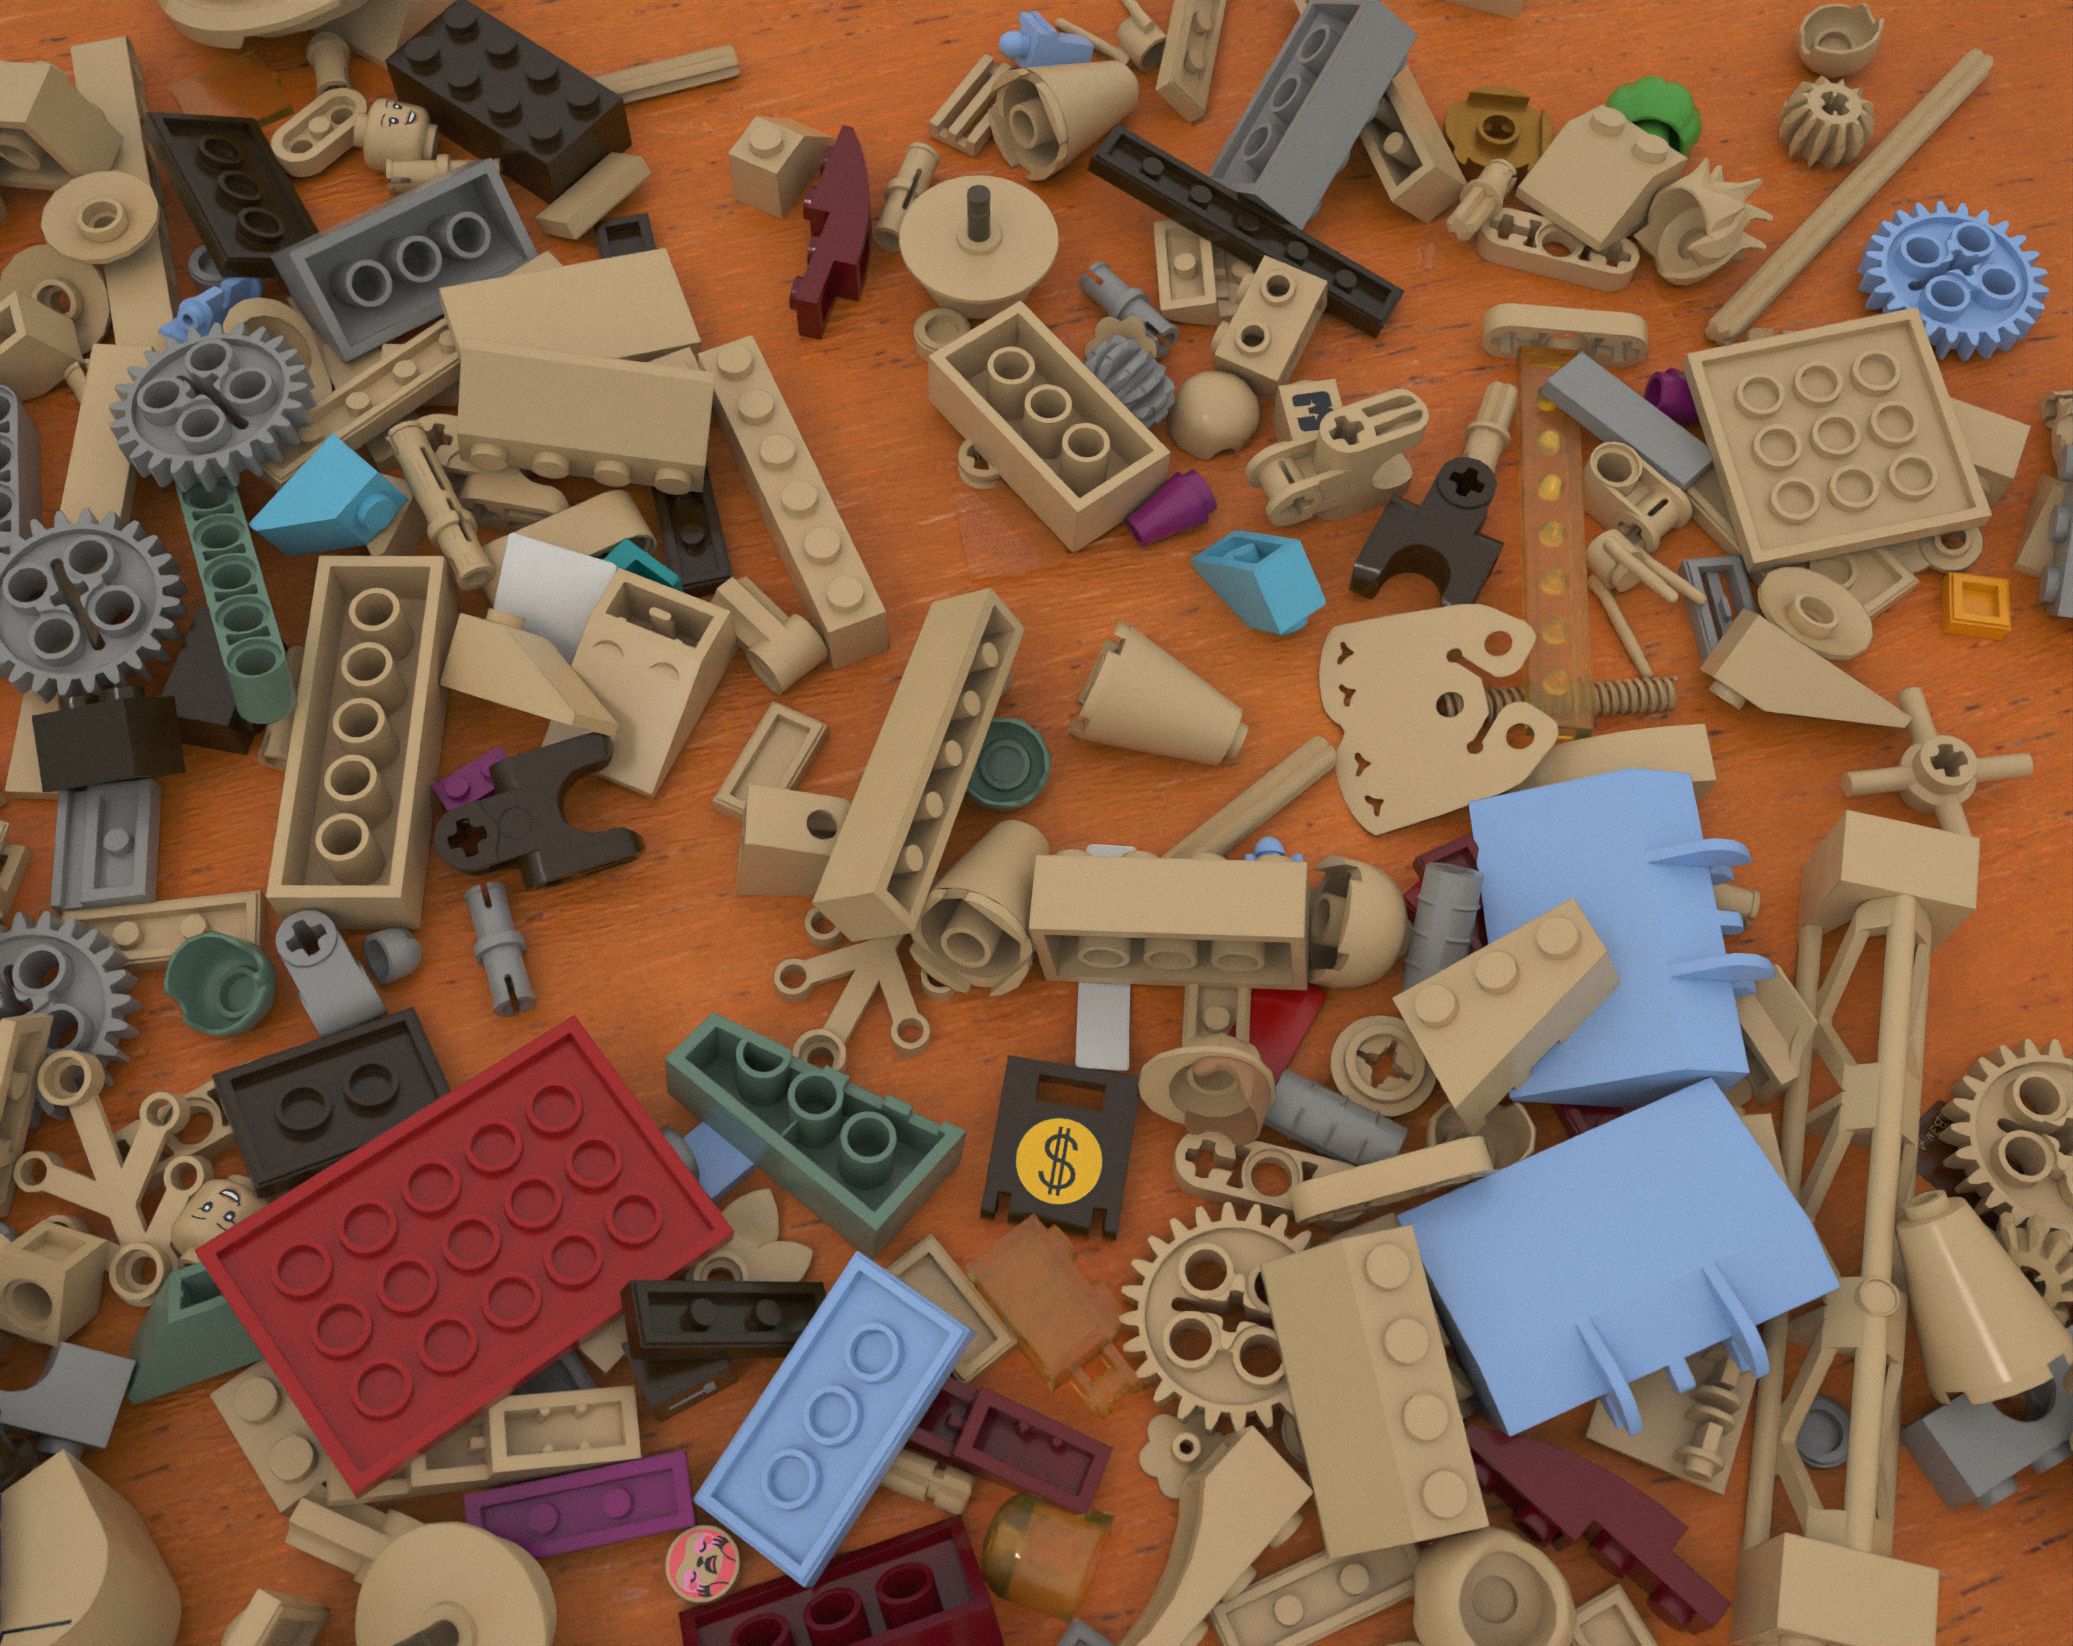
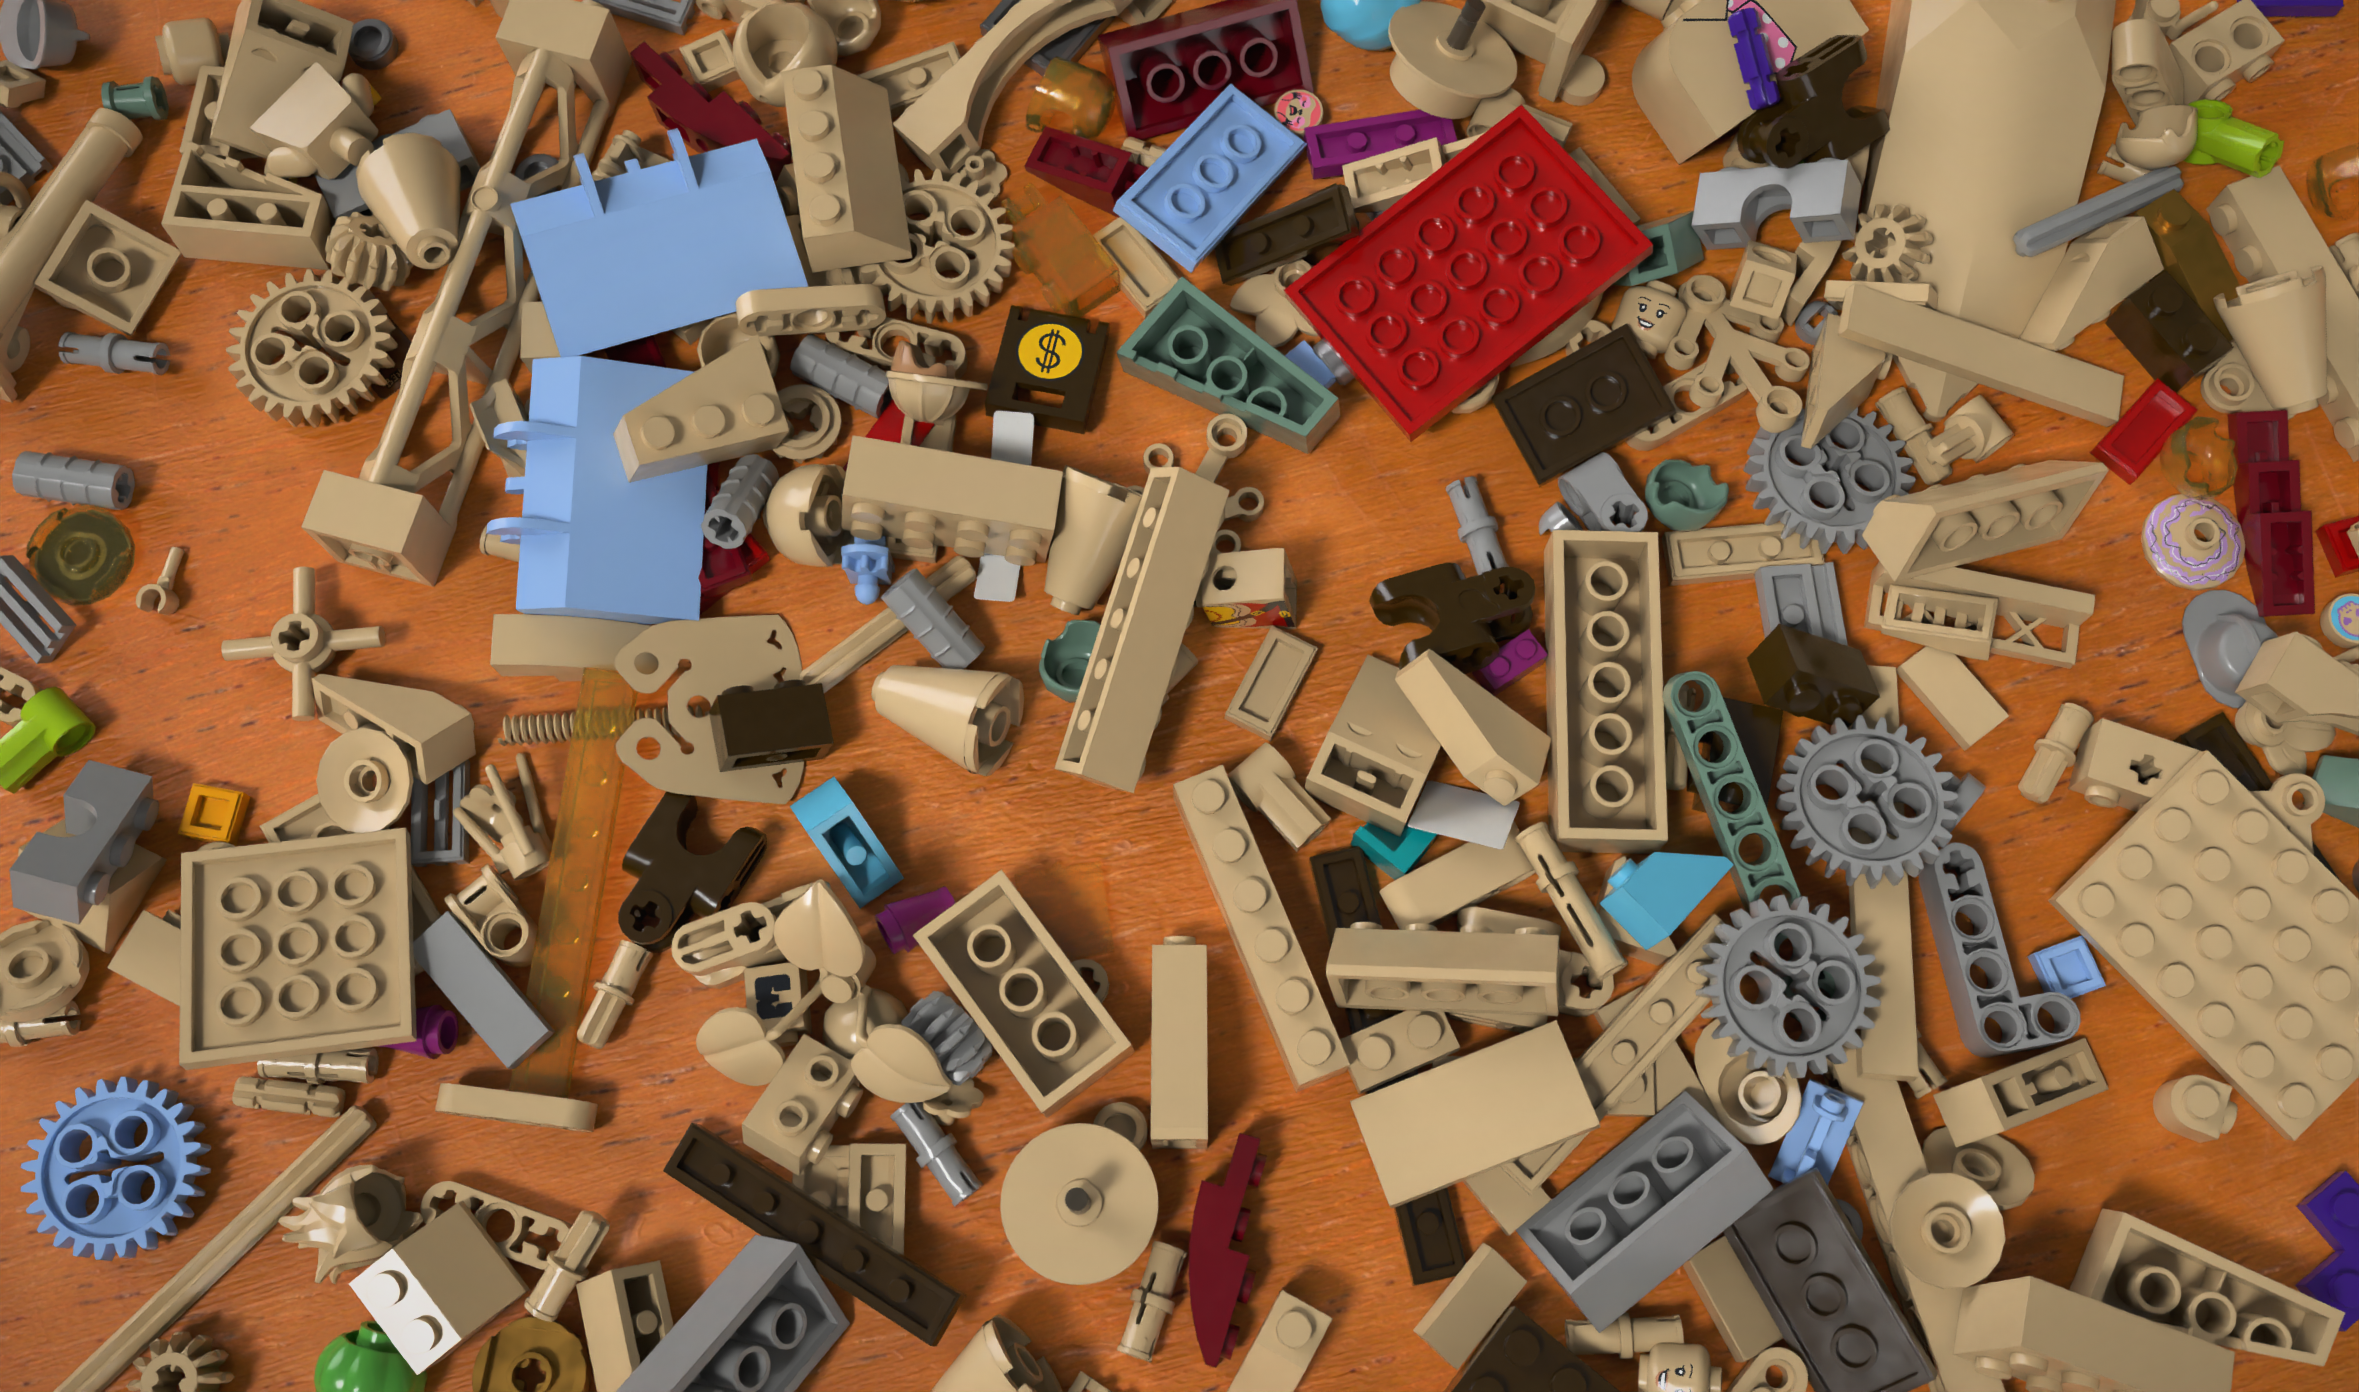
camera: 175 degrees left, 10 degrees up
none -> tan plant [460,784,524,843]
none -> tan plant [696,879,953,1103]
none -> dark brown brick [709,680,834,772]
none -> light grey axle [881,568,985,669]
none -> tan slope [1151,936,1208,1149]
none -> tan slope [1682,1235,1784,1362]

